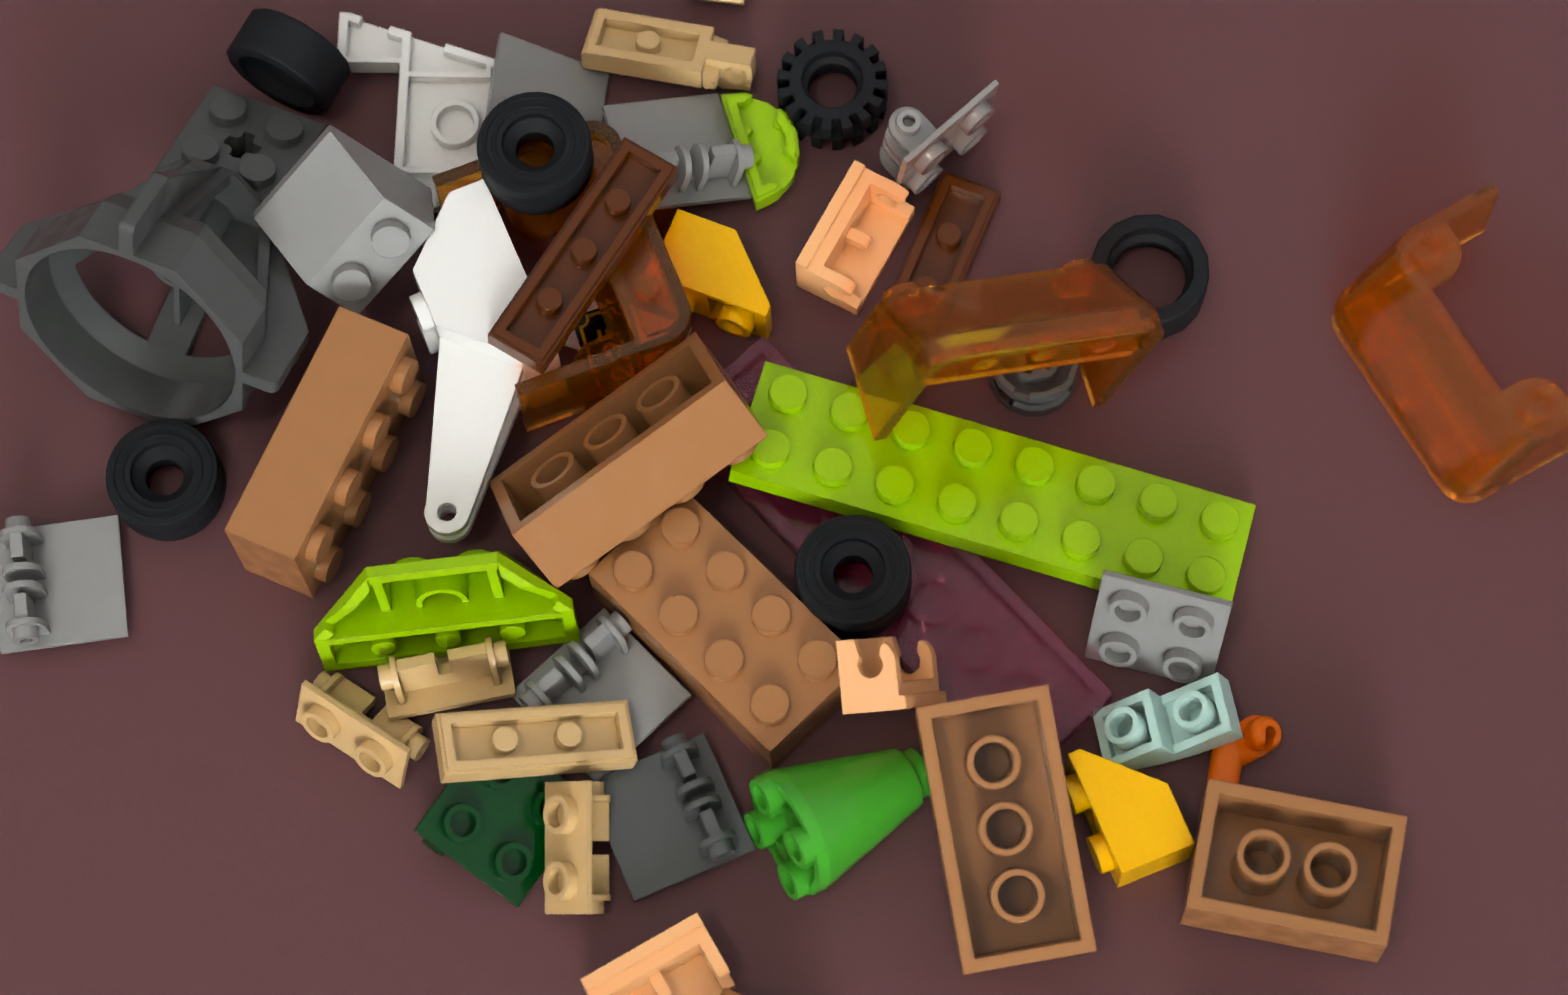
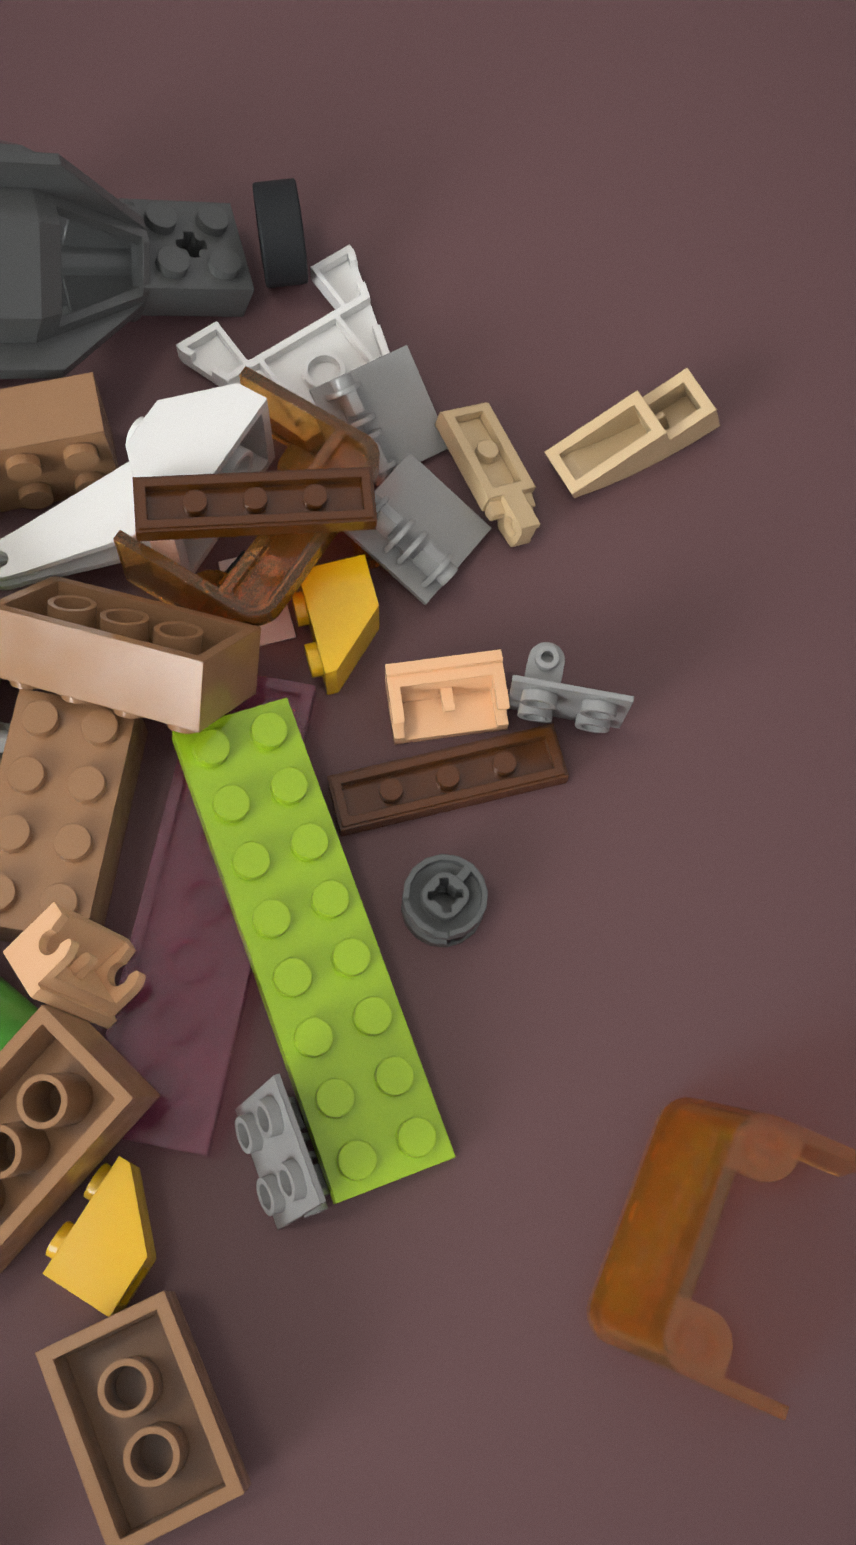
camera: 45 degrees right, 0 degrees up
light grey slope [254,125,435,314] -> none
black tyre [477,92,594,215] -> none
lime plate [721,92,800,211] -> none
black tyre [777,29,888,150] -> none
black tyre [794,515,912,639] -> none
clear orange windscreen [846,258,1164,441] -> none
black tyre [1088,214,1209,340] -> none
light aqua slope [1092,672,1243,770] -> none
orange arm [1206,715,1282,784] -> none

